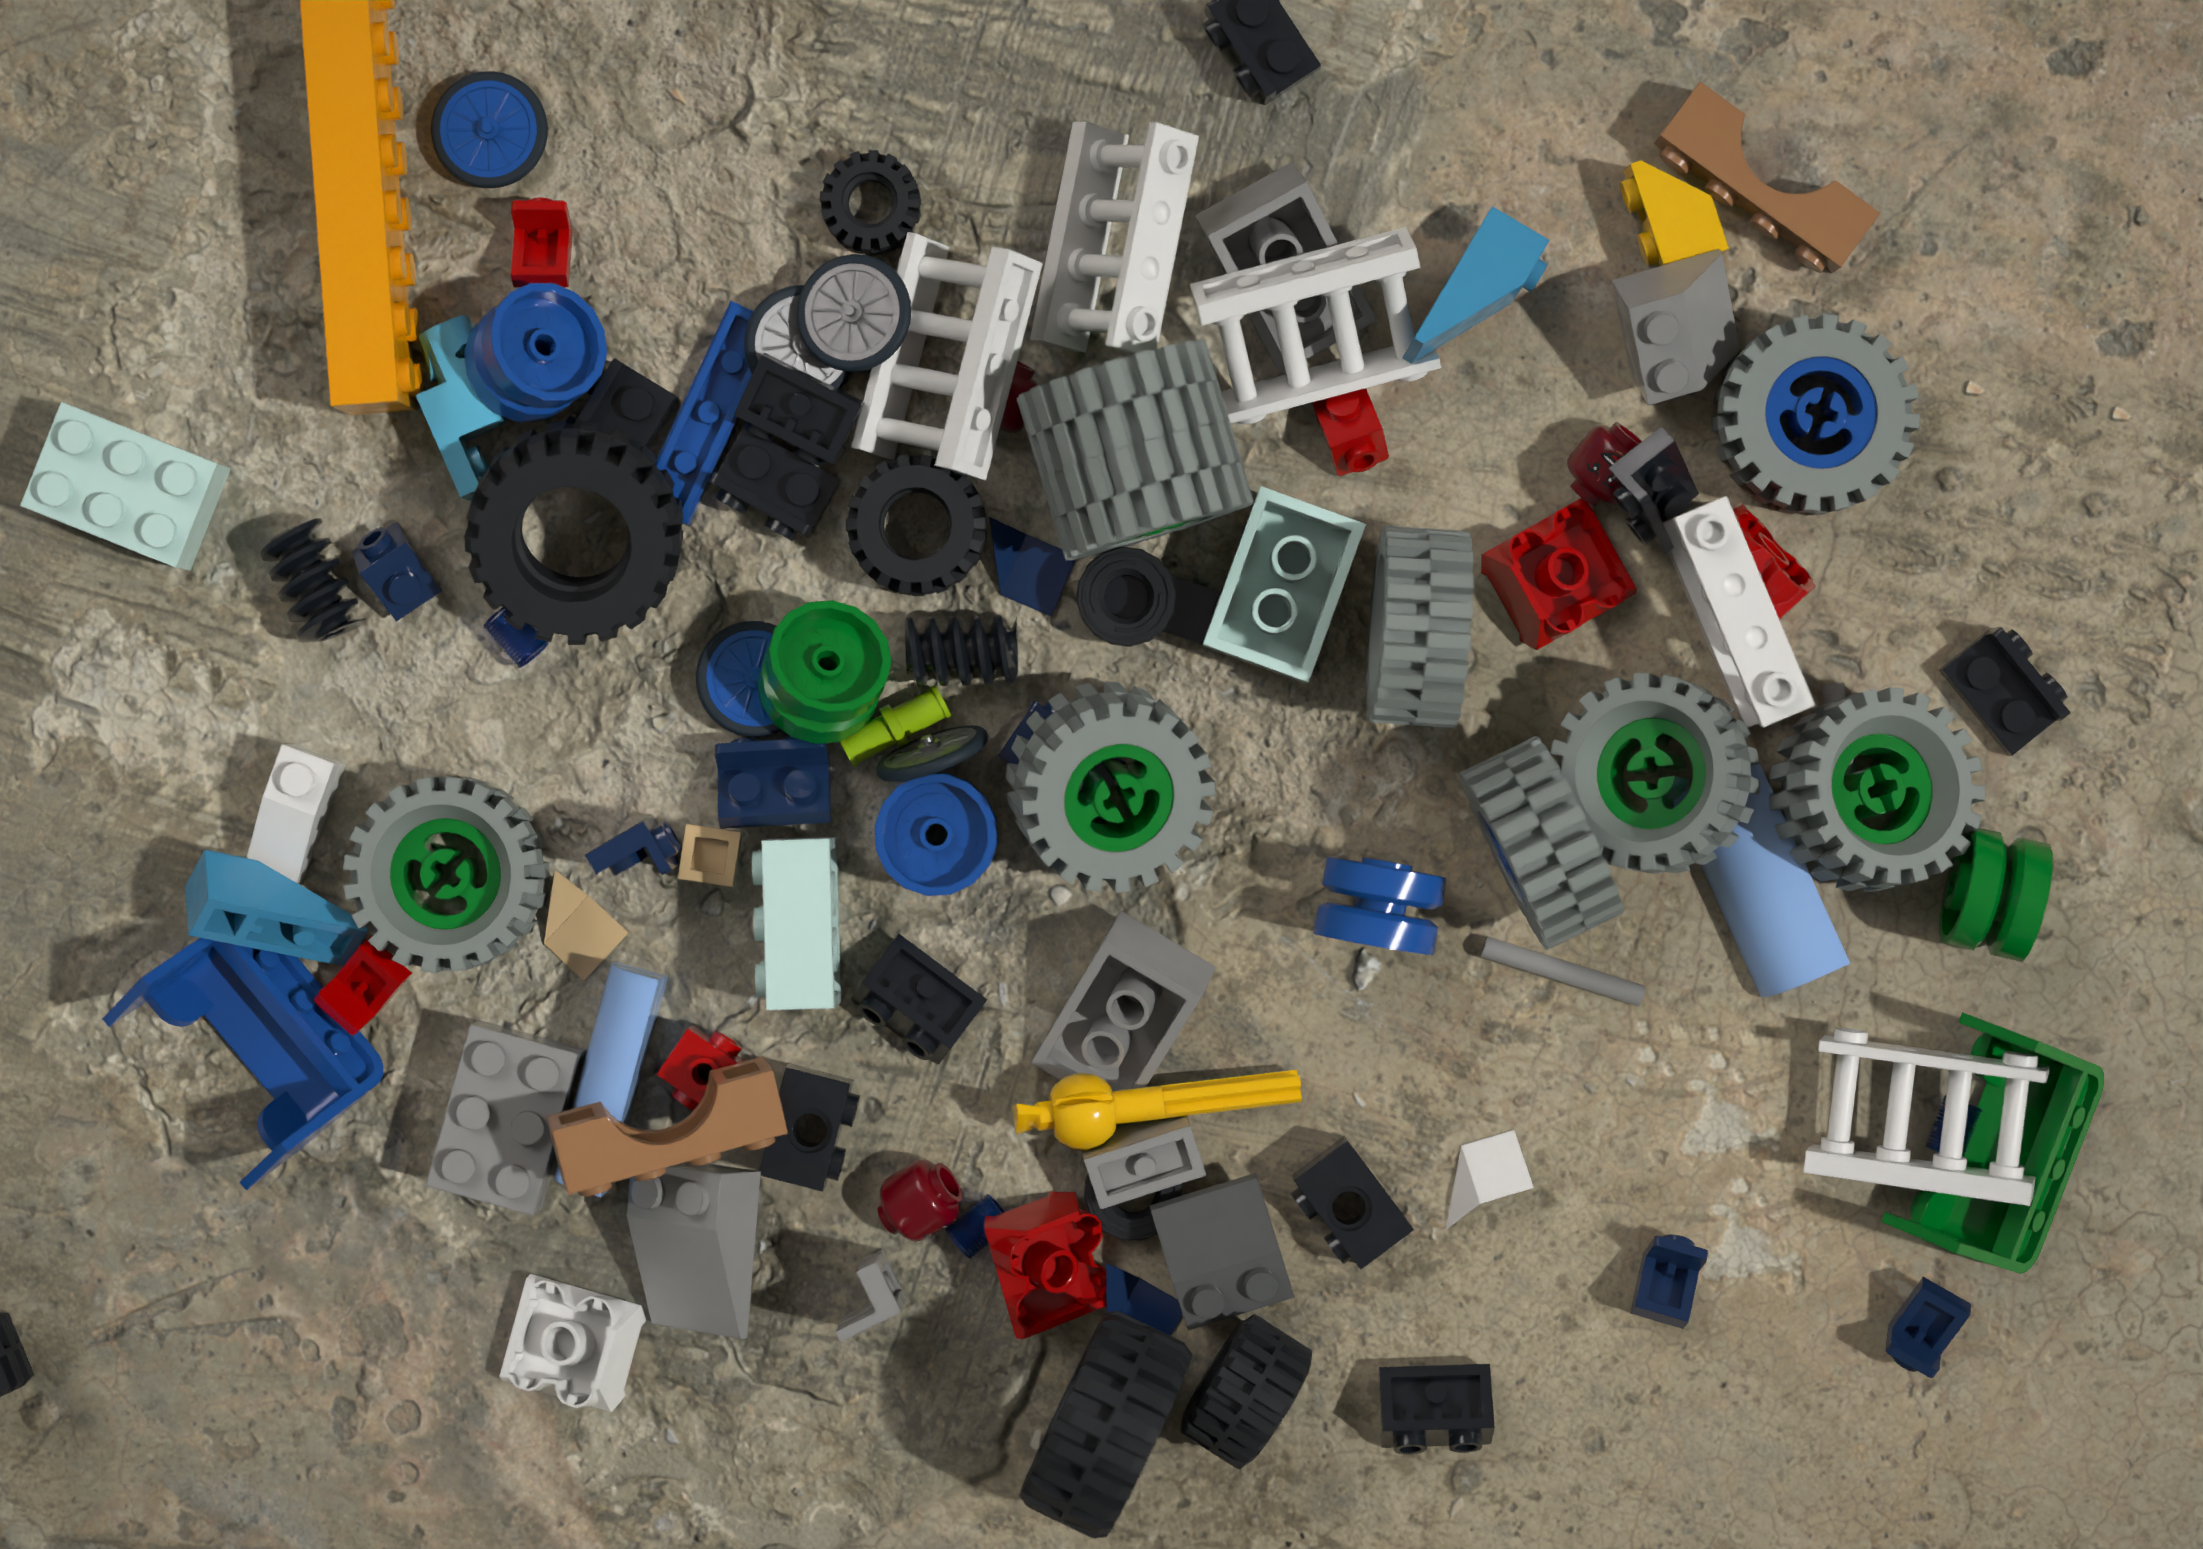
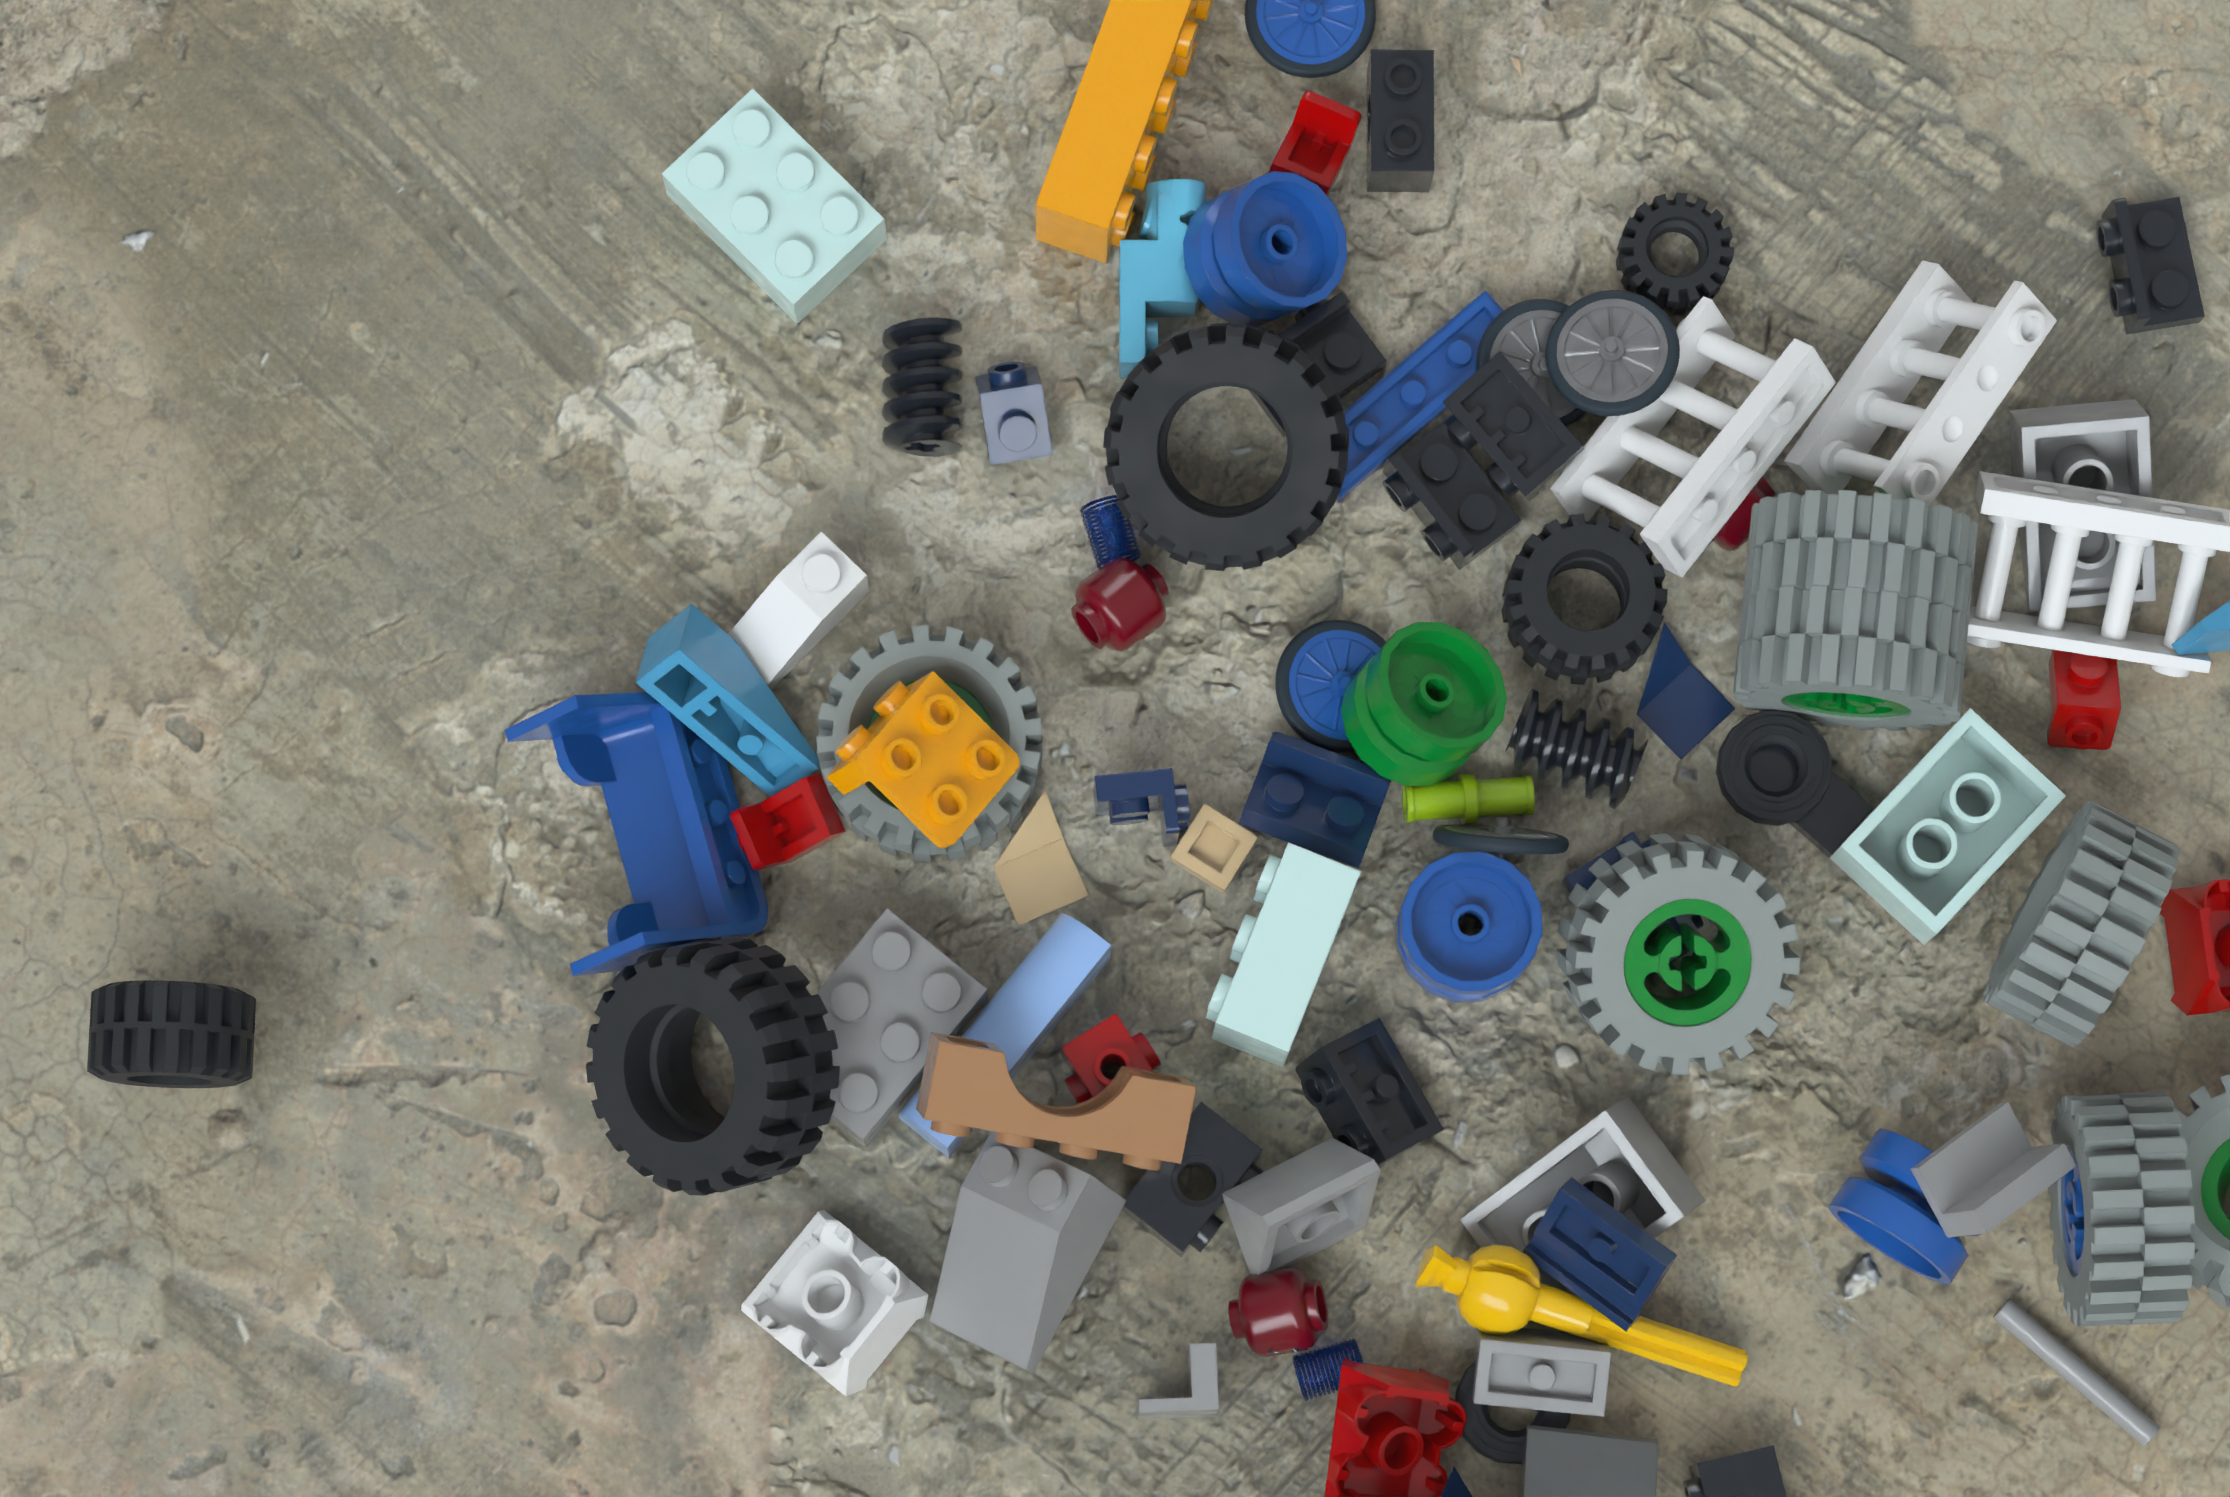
camera: 20 degrees right, 10 degrees down
none -> black tyre [586,937,840,1196]
none -> light orange bracket [826,671,1020,848]
none -> dark red head [1071,557,1169,652]
none -> light grey slope [1222,1138,1381,1275]
none -> black brick [1367,49,1434,193]
none -> dark blue plate [1522,1177,1677,1331]
none -> light grey panel [1911,1102,2076,1238]

